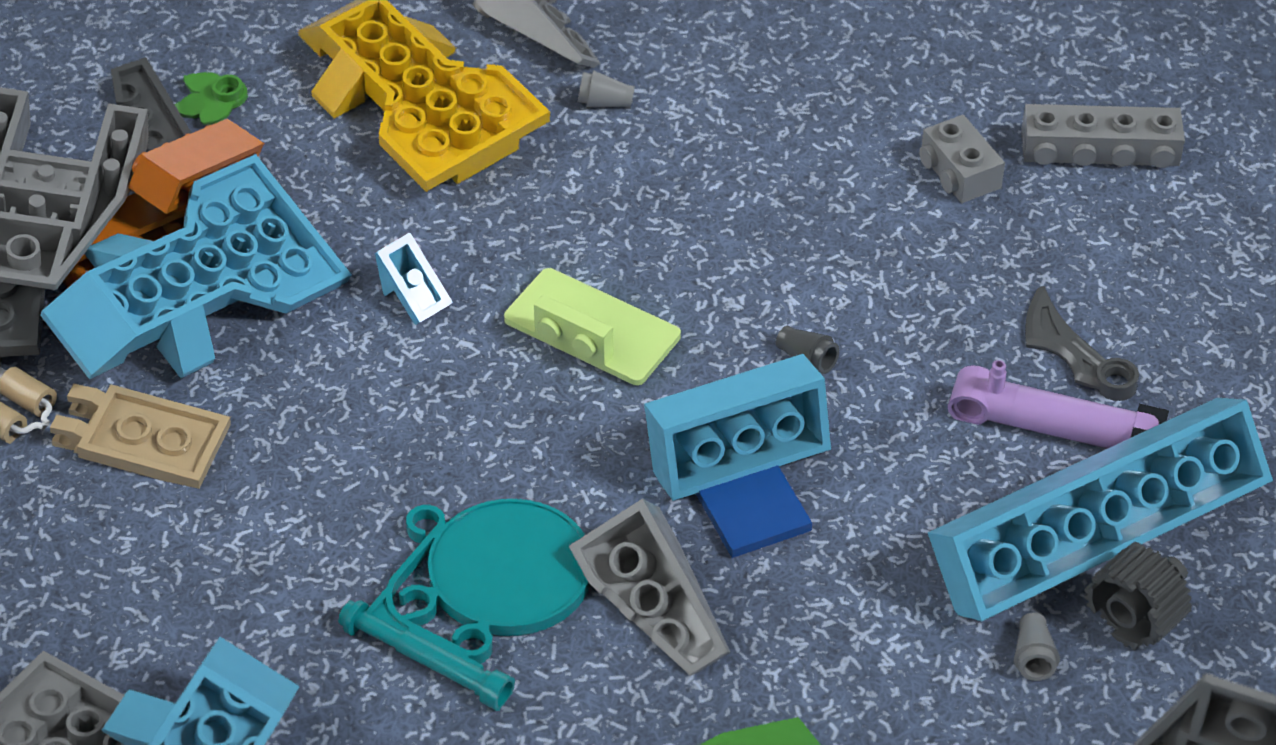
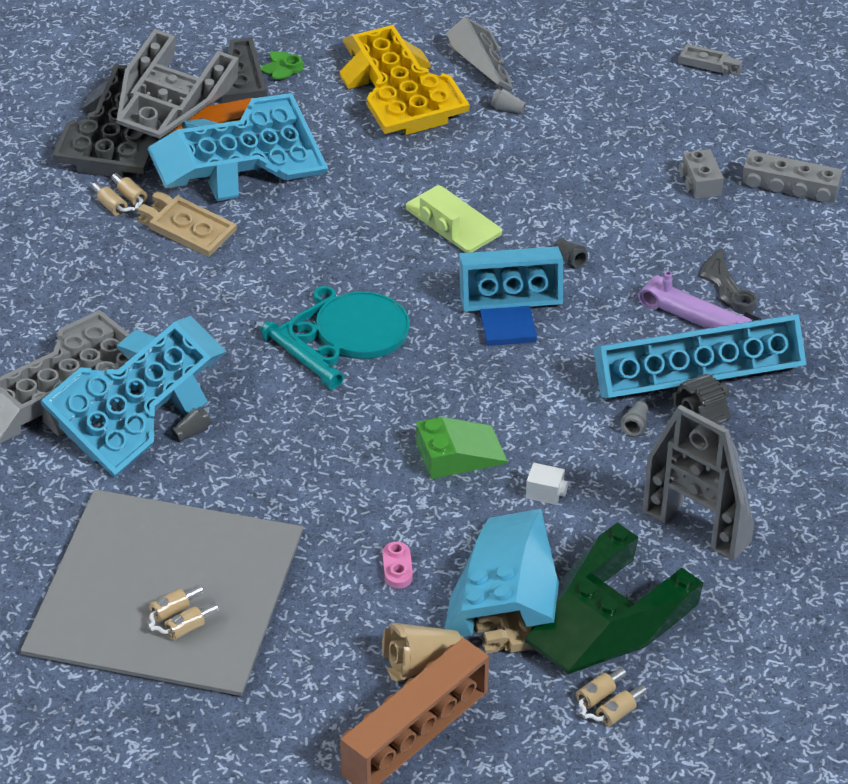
camera: 15 degrees right, 5 degrees down
orange brick [128,118,264,214] -> none
slope [375,233,453,325] -> none
light grey wedge [569,498,730,676] -> none

